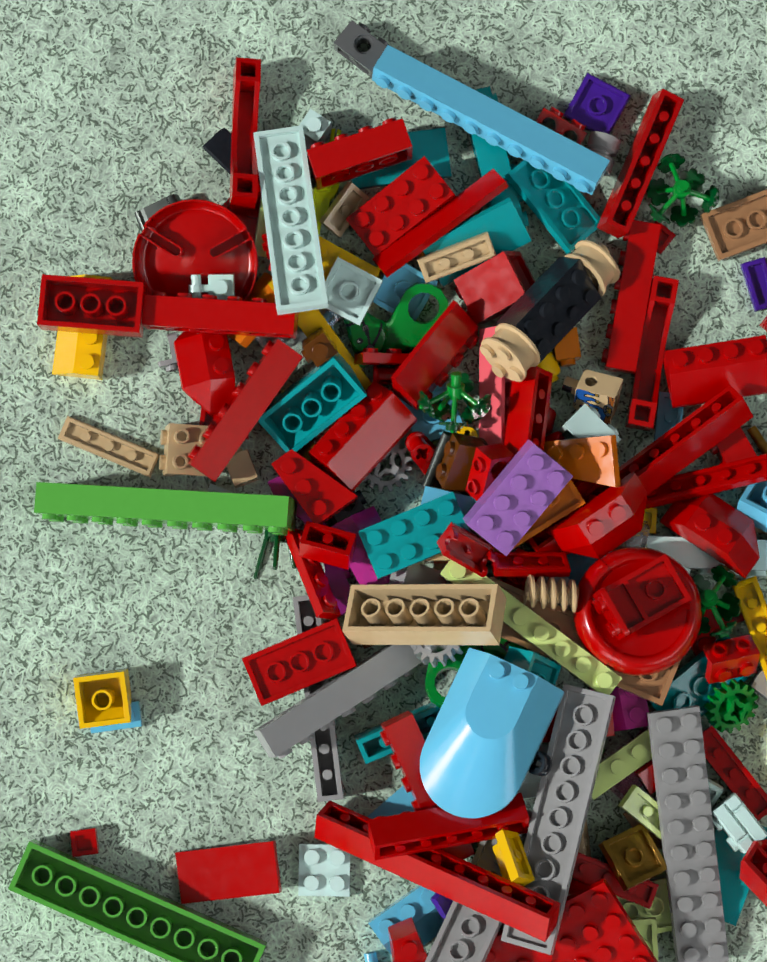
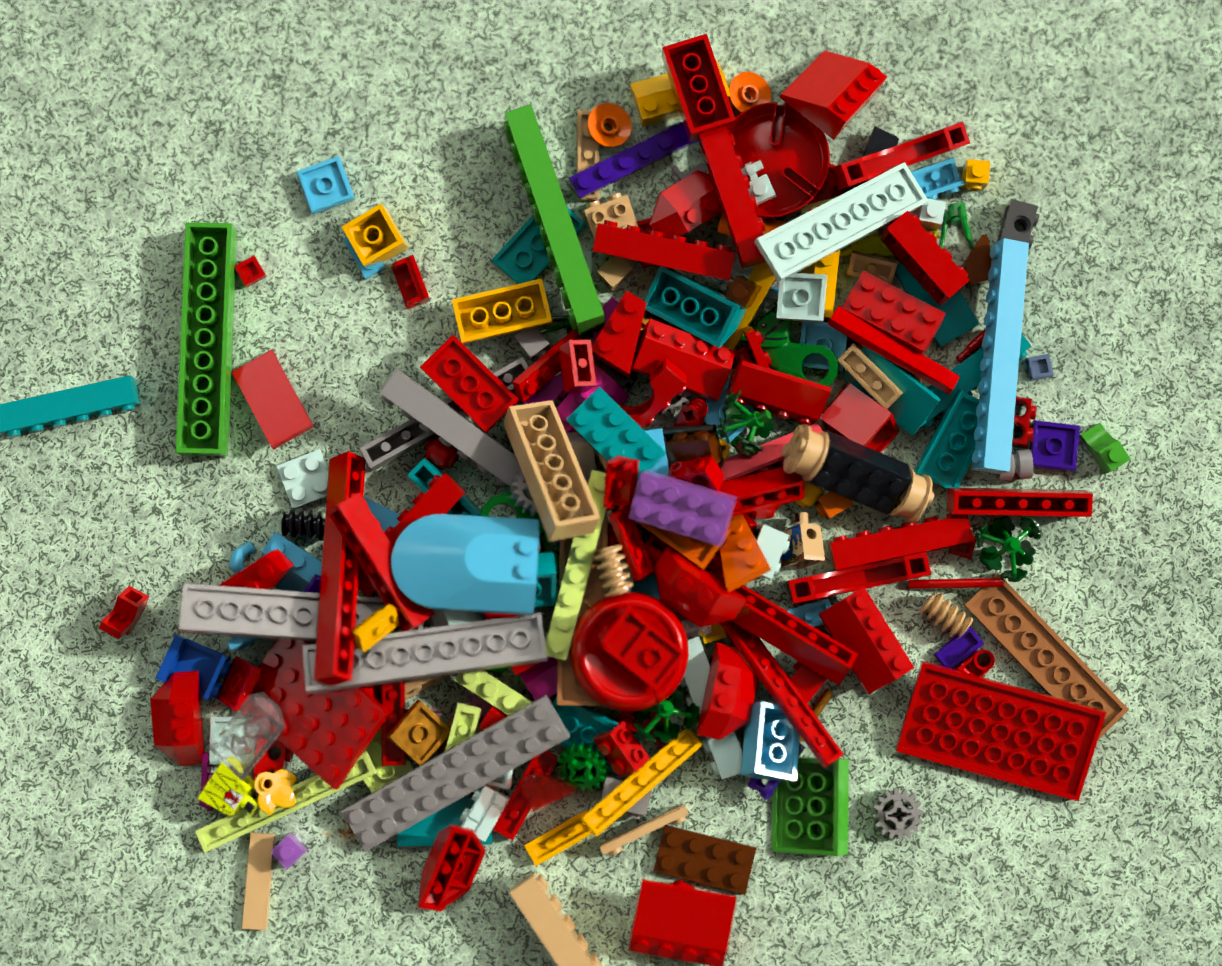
camera: 60 degrees right, 0 degrees up
black bush [528,751,552,776] -> none
none -> black piece [281,508,325,541]
none -> medium azure plate [296,156,355,215]
none -> red hinge [391,255,431,310]
none -> red head [424,436,459,470]
none -> yellow slope [452,279,553,344]
none -> teal tile [491,207,586,284]
none -> light grey brick [514,327,550,361]
none -> clear red slope [521,771,577,812]
none -> dark purple plate [569,122,699,200]
none -> orange dish [587,103,632,148]
none -> red arch [618,357,687,428]
none -> orange dish [729,72,771,113]
none -> red slope [779,50,887,140]
none -> red bar [909,578,1004,589]
none -> medium azure bracket [910,157,964,199]
none -> tan piece [919,591,973,639]
none -> green plant [939,203,974,249]
none -> red pin [956,328,985,363]
none -> yellow brick [961,159,990,192]
none -> reddish brown slope [961,234,992,288]
none -> sand blue tile [1025,354,1054,381]
none -> bright green arch [1079,423,1131,474]

